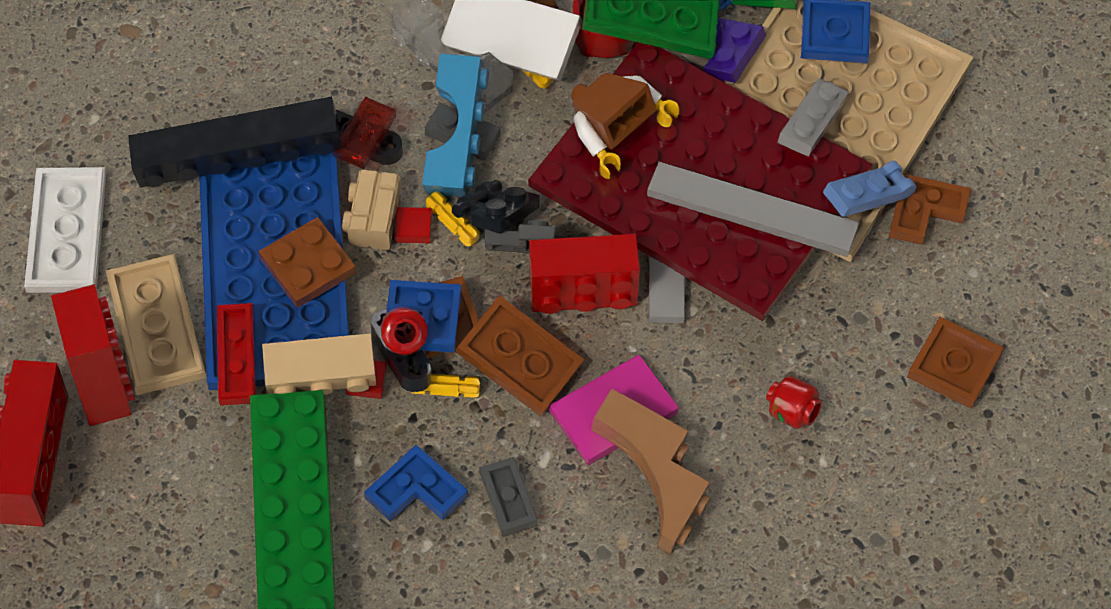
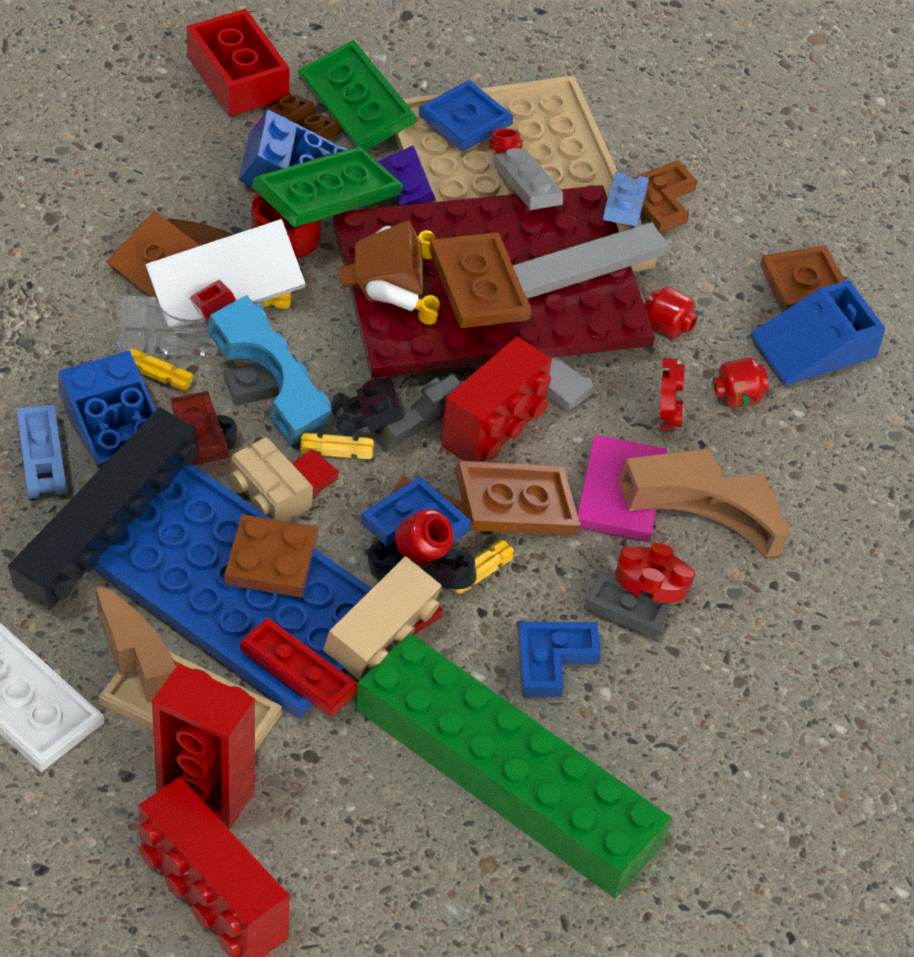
camera: 50 degrees left, 10 degrees down
none -> medium blue plate [16,404,67,499]
none -> blue slope [58,350,156,467]
none -> medium nougat slope [96,586,176,703]
none -> yellow axle [128,349,193,391]
none -> red tile [190,280,237,320]
none -> dark orange plate [429,232,532,329]
none -> red plate [489,129,523,154]
none -> red plate [615,543,695,603]
none -> red head [645,287,698,339]
none -> red plate [659,358,685,432]
none -> blue slope [750,280,886,386]

